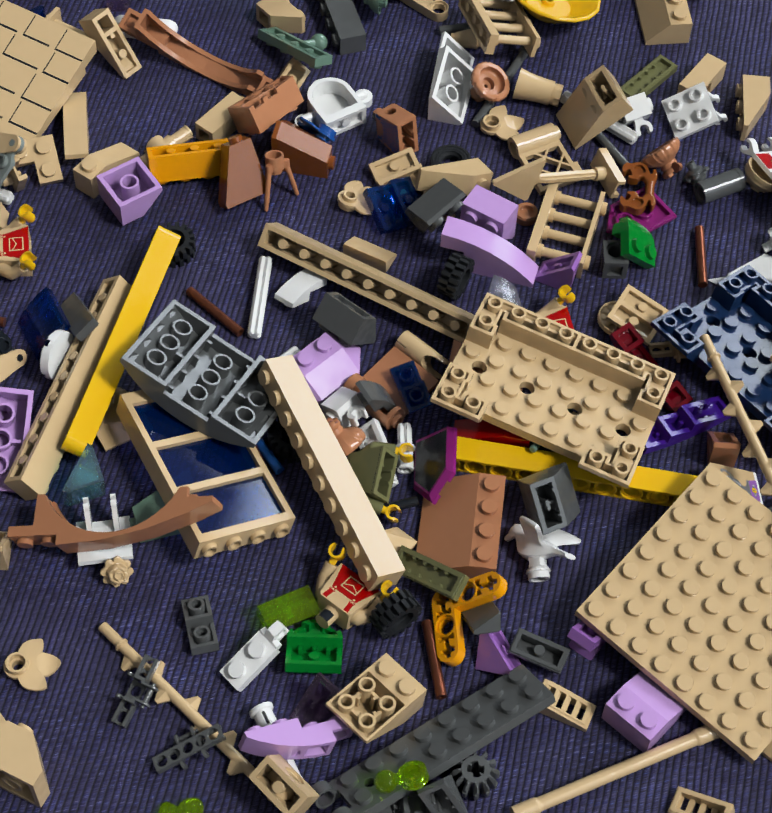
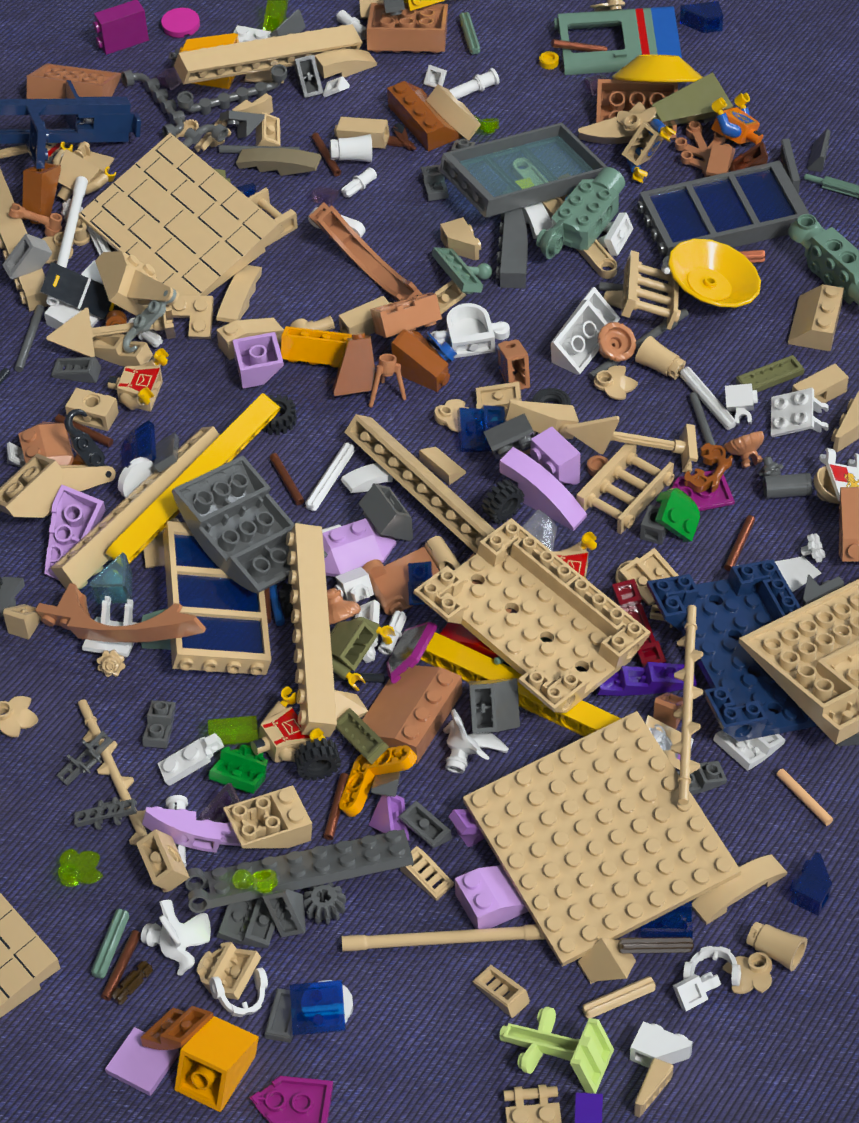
camera: 25 degrees right, 5 degrees down
tan slope [79,8,142,79] -> none
dark grey slope [355,380,396,412] -> none
tan piece [508,123,582,195] -> none
medium lavender slope [535,251,583,289] -> none
tan slope [556,65,633,149] -> none

